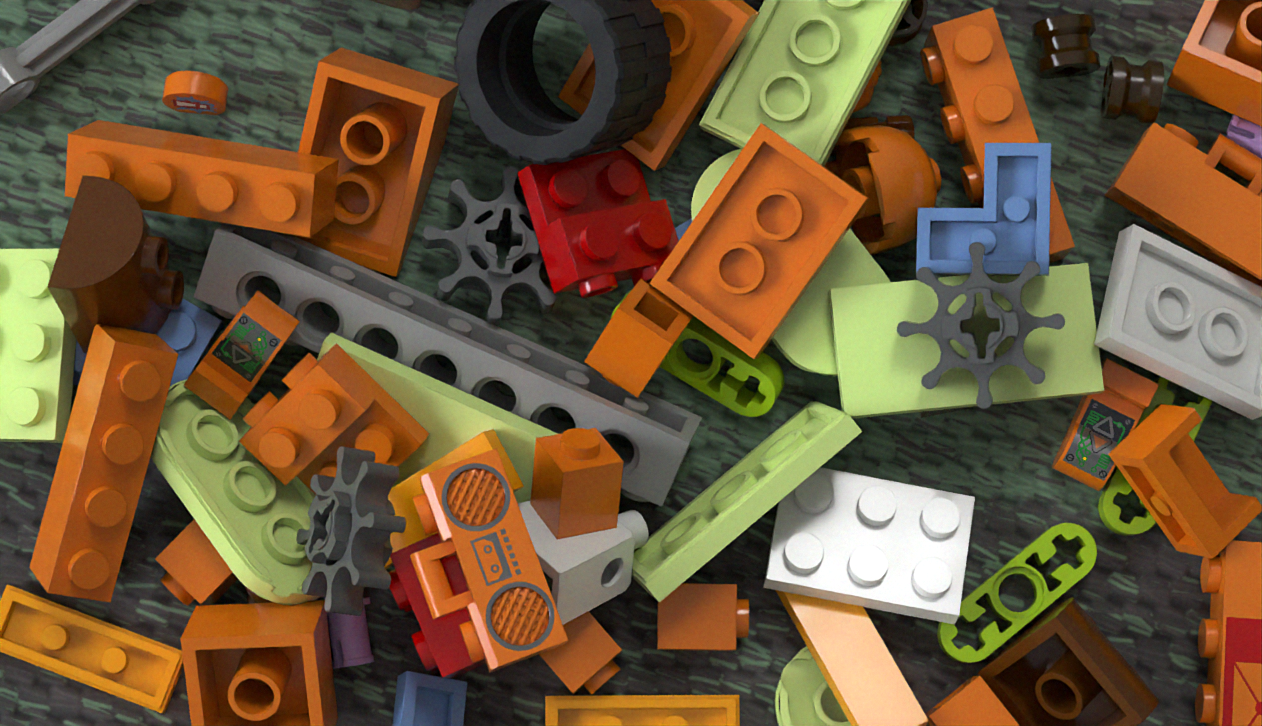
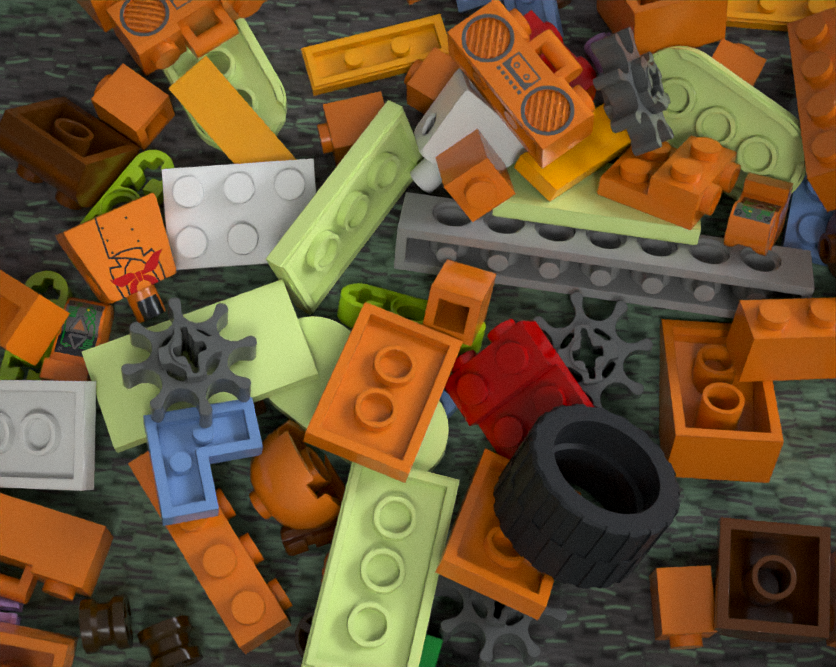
camera: 165 degrees right, 10 degrees down
none -> orange torso [55,192,176,323]

